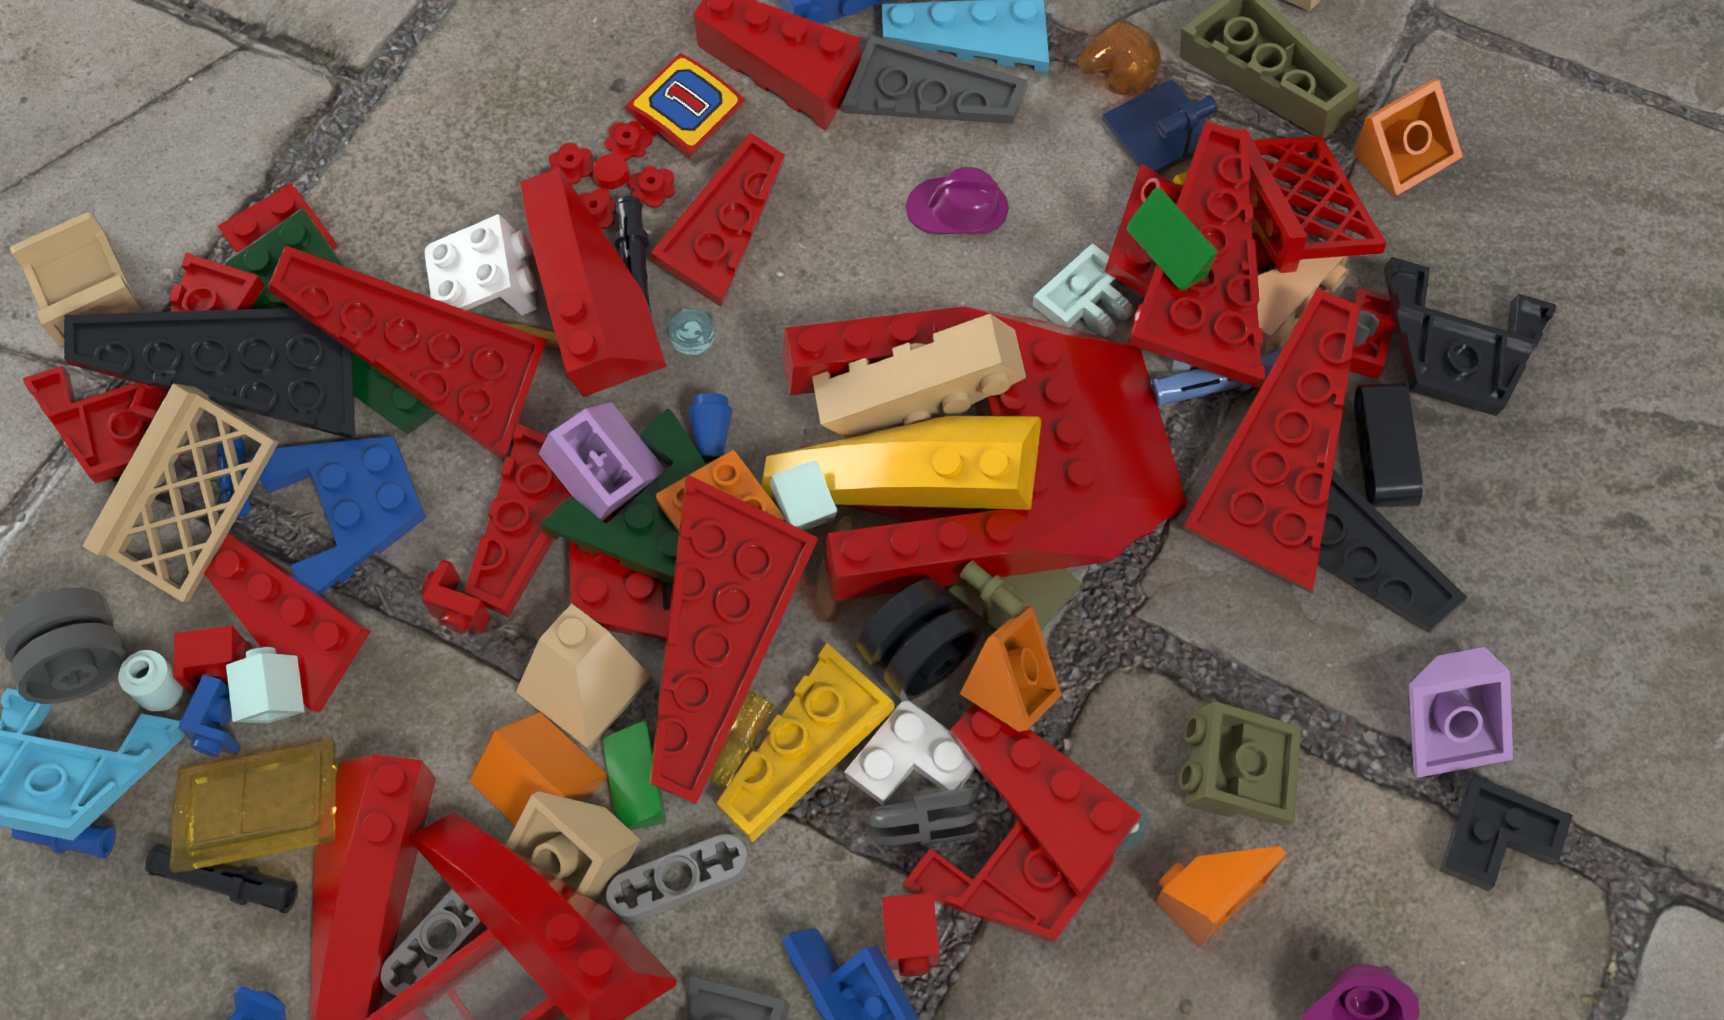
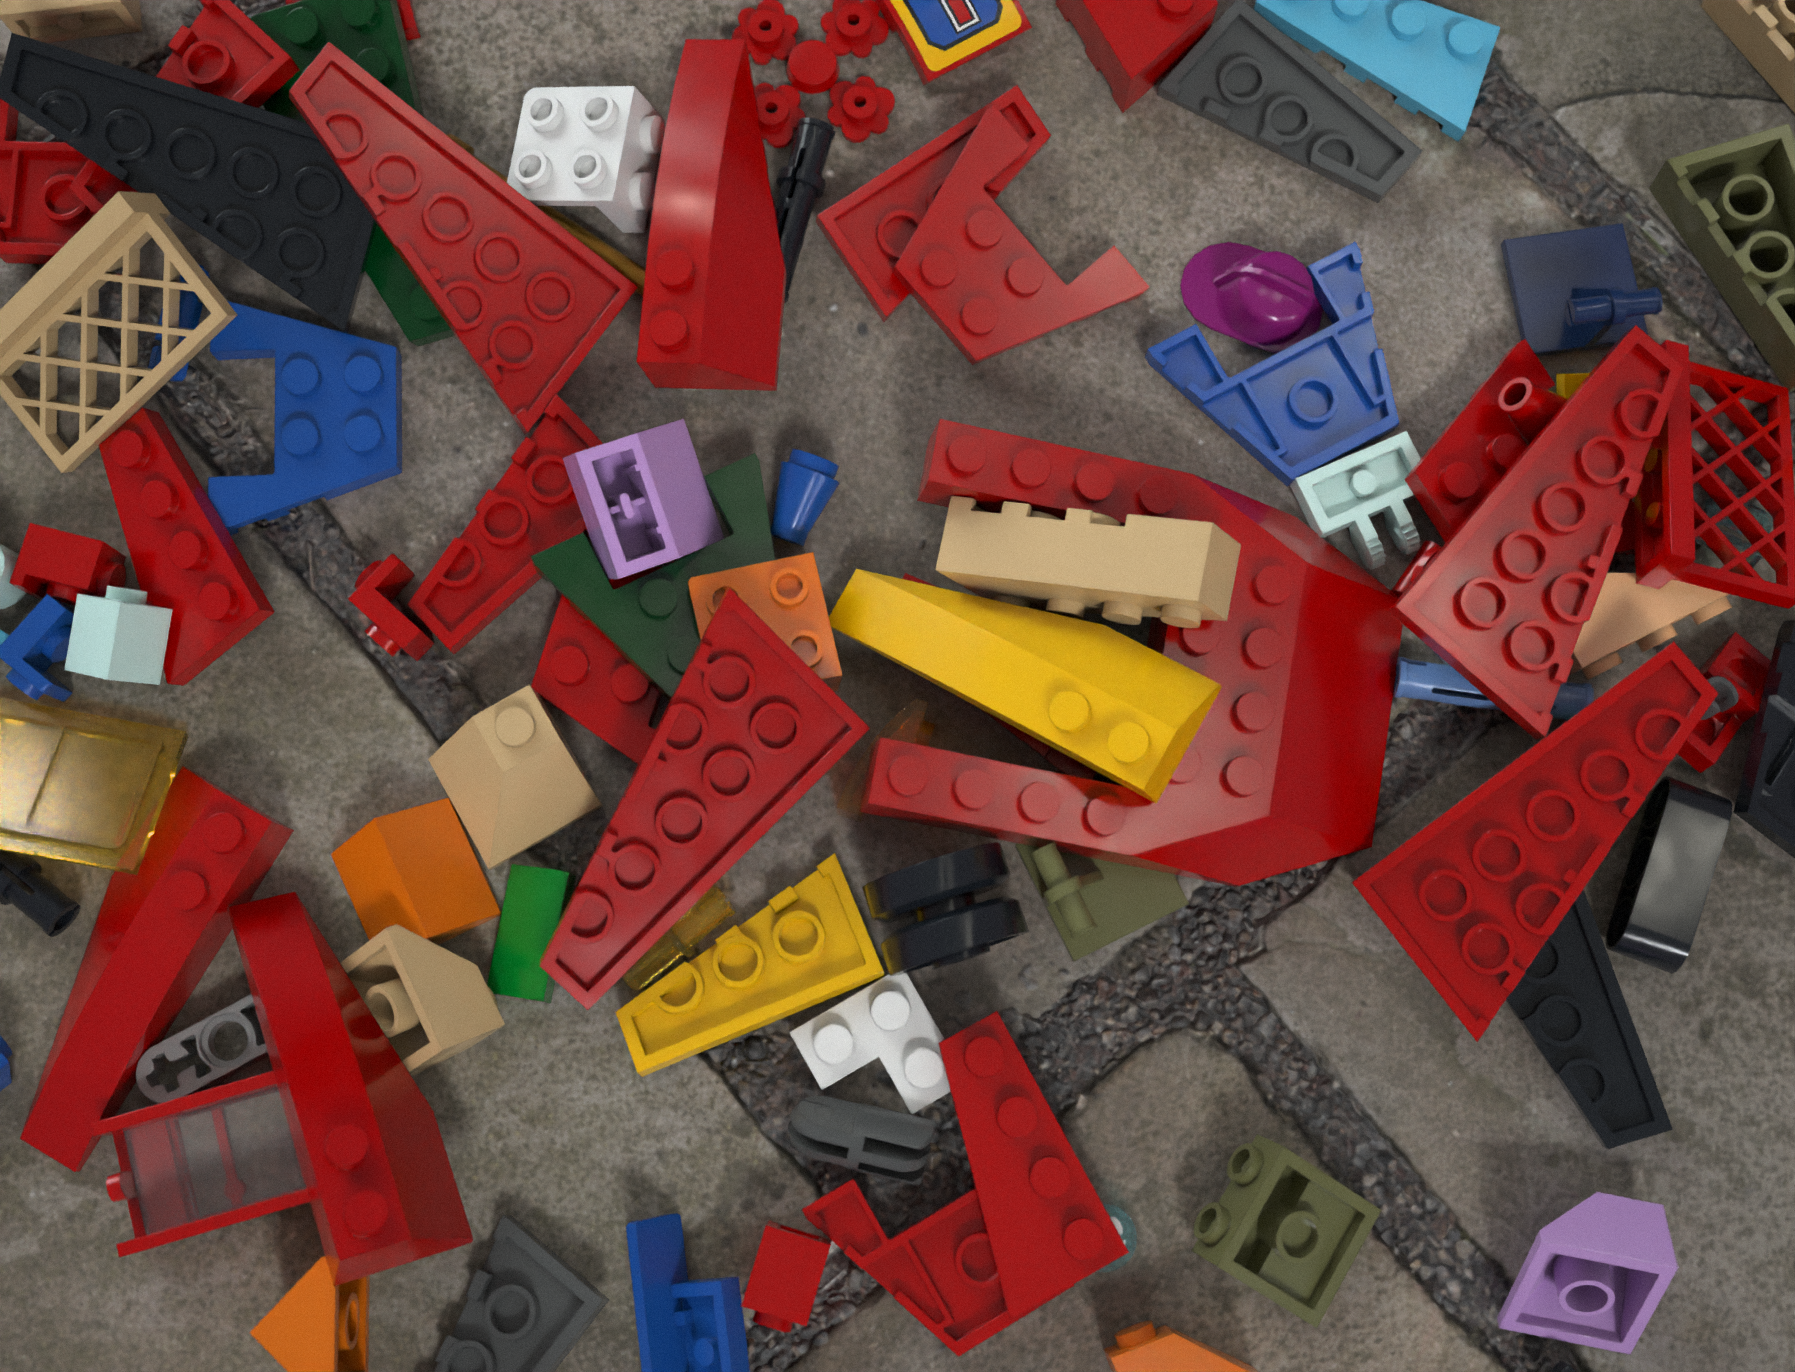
camera: 15 degrees right, 15 degrees up
light grey beam [606,834,749,923] -> none
clear light blue tile [669,309,714,355] -> none
light aqua panel [770,460,837,531] -> none
orange slope [960,605,1062,732] -> none
clear orange helmet [1077,20,1162,96] -> none
green slope [1127,187,1217,291] -> none
none -> red wing [892,104,1149,365]
none -> blue wing [1145,242,1400,487]

